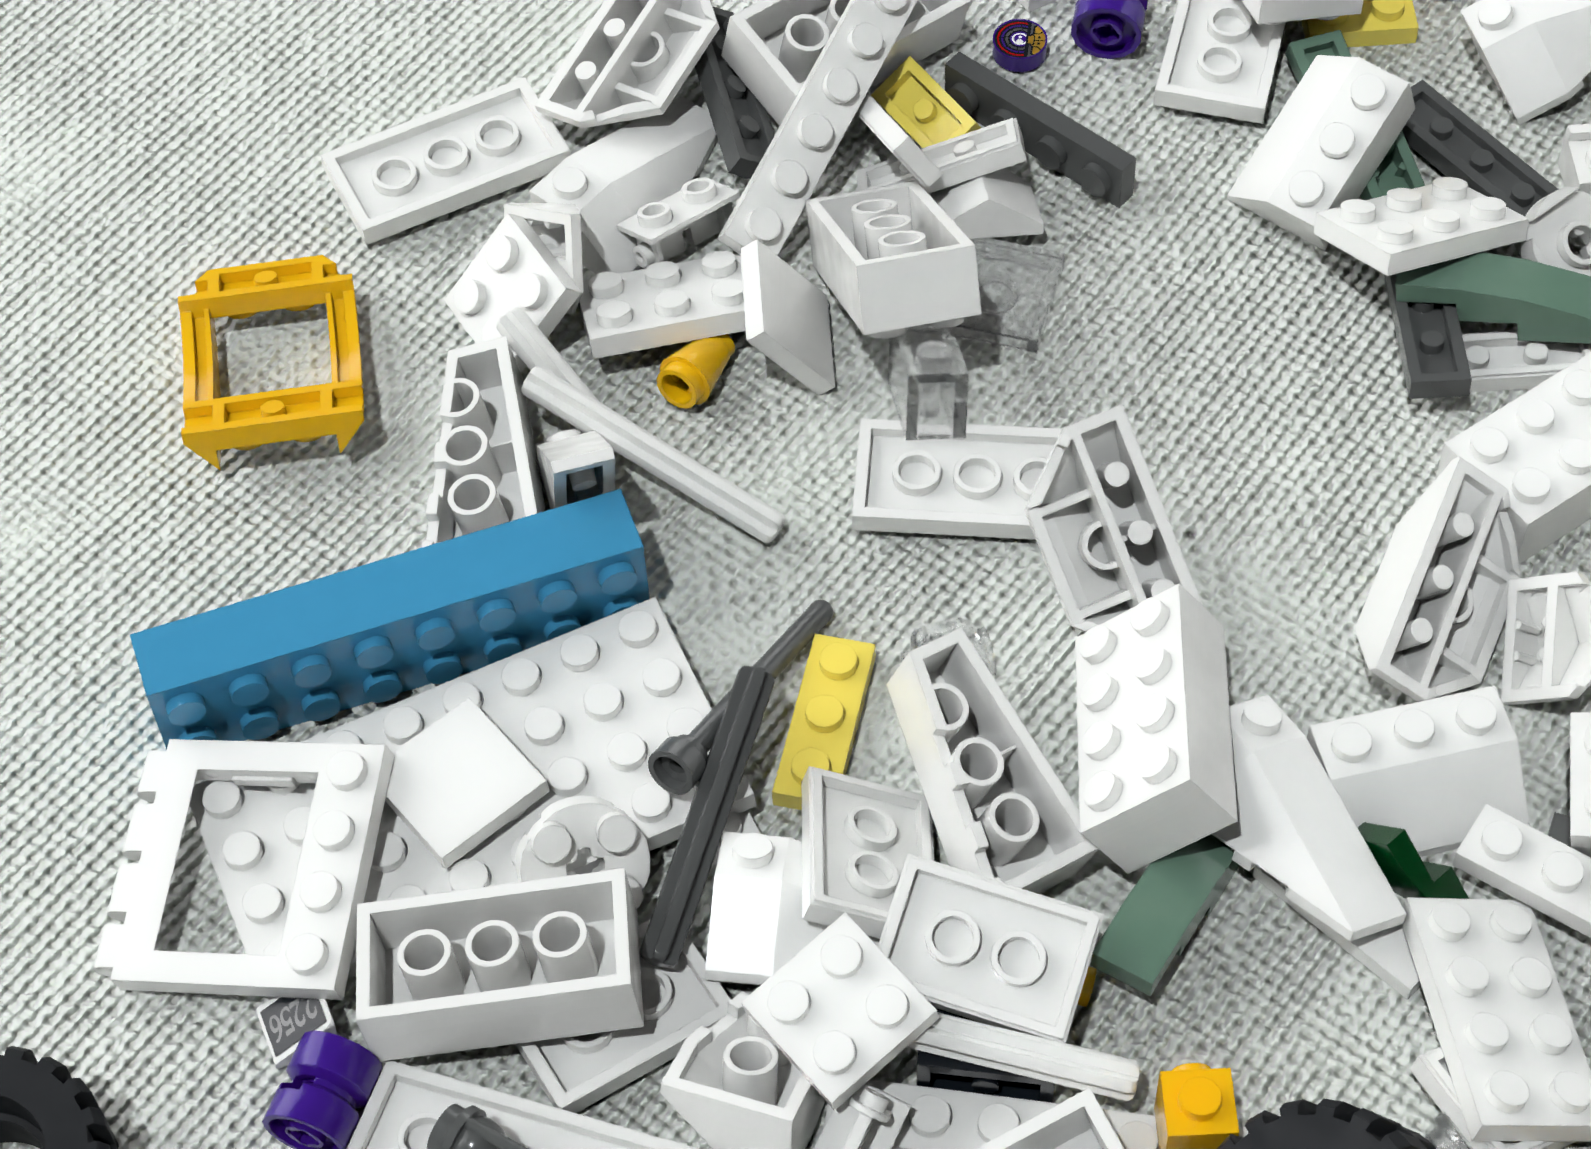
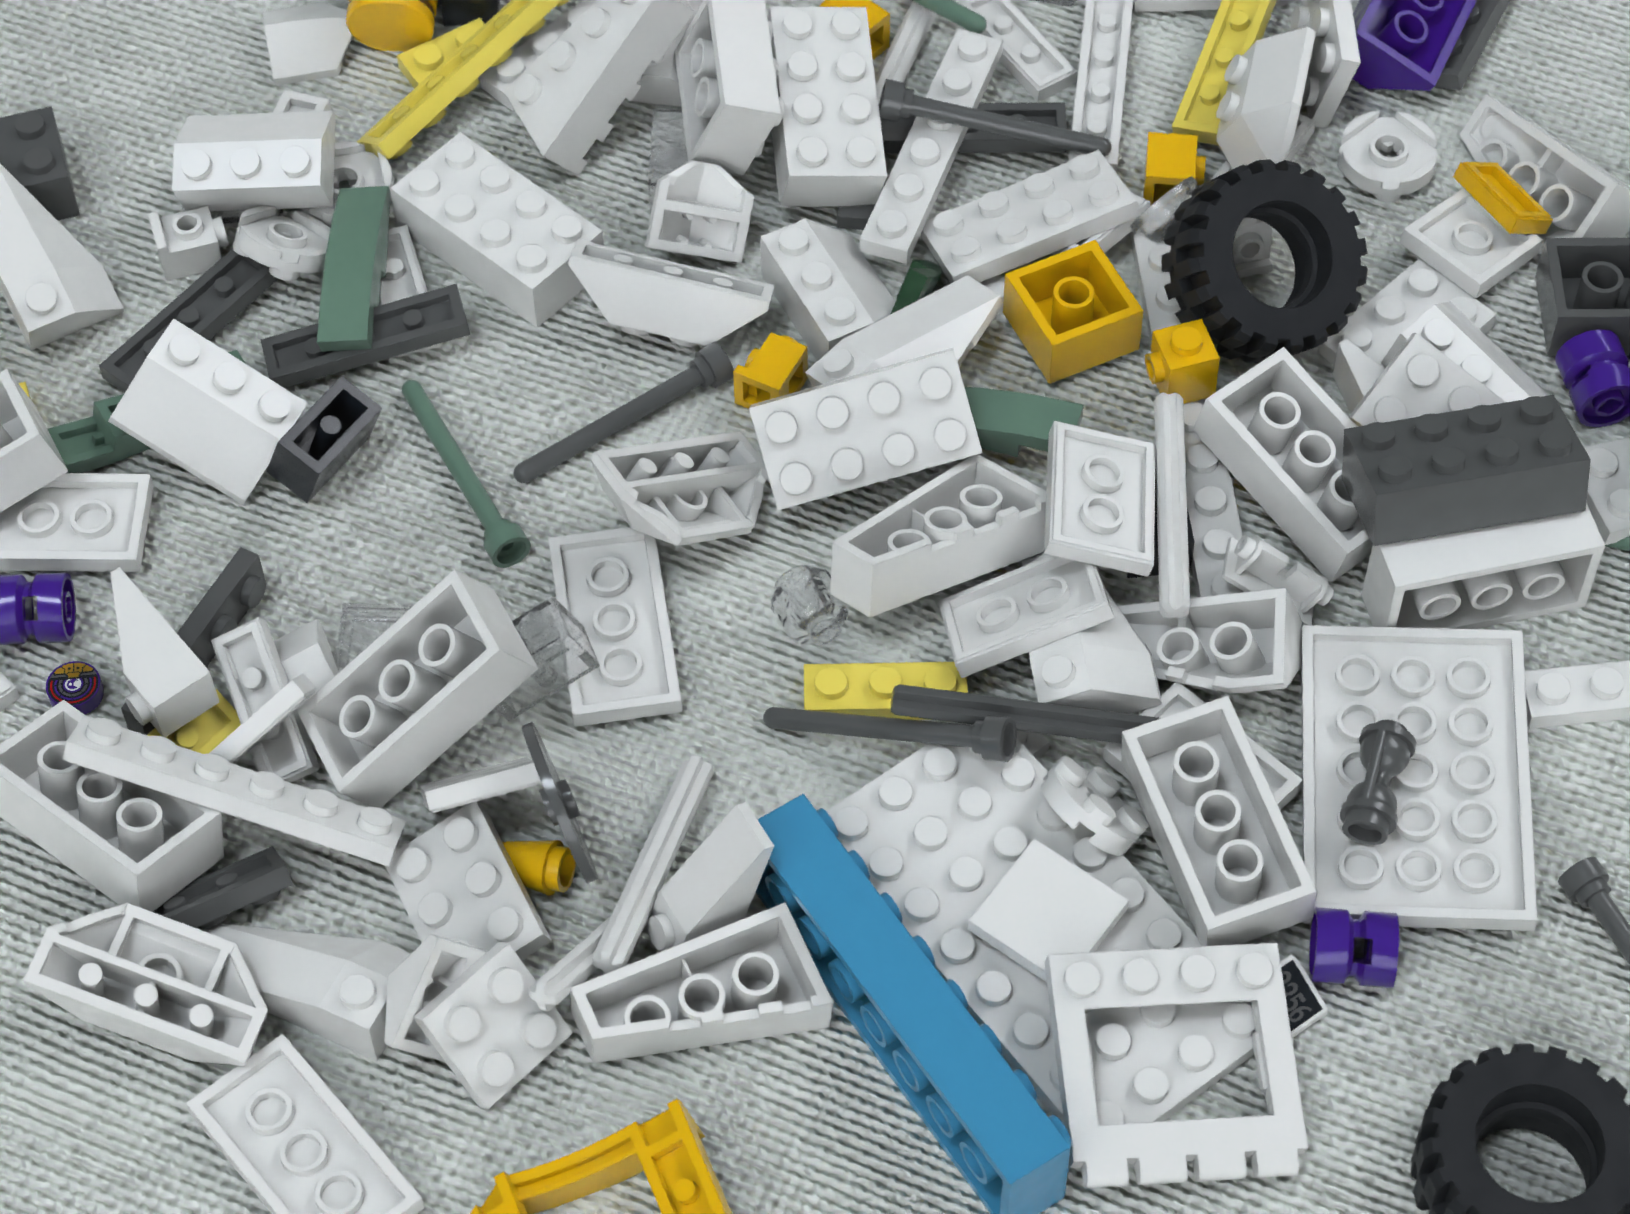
camera: 105 degrees left, 0 degrees up
white hinge [617,177,741,268] -> none
white plate [741,912,939,1111] -> none
white plate [1314,177,1529,276] -> none
none -> white slope [110,567,220,738]
none -> black brick [266,376,382,503]
none -> sand green piece [402,380,531,568]
none -> dark grey piece [514,342,734,483]
none -> dark grey piece [521,722,598,884]
none -> yellow brick [733,332,808,409]
none -> yellow brick [1003,240,1144,384]

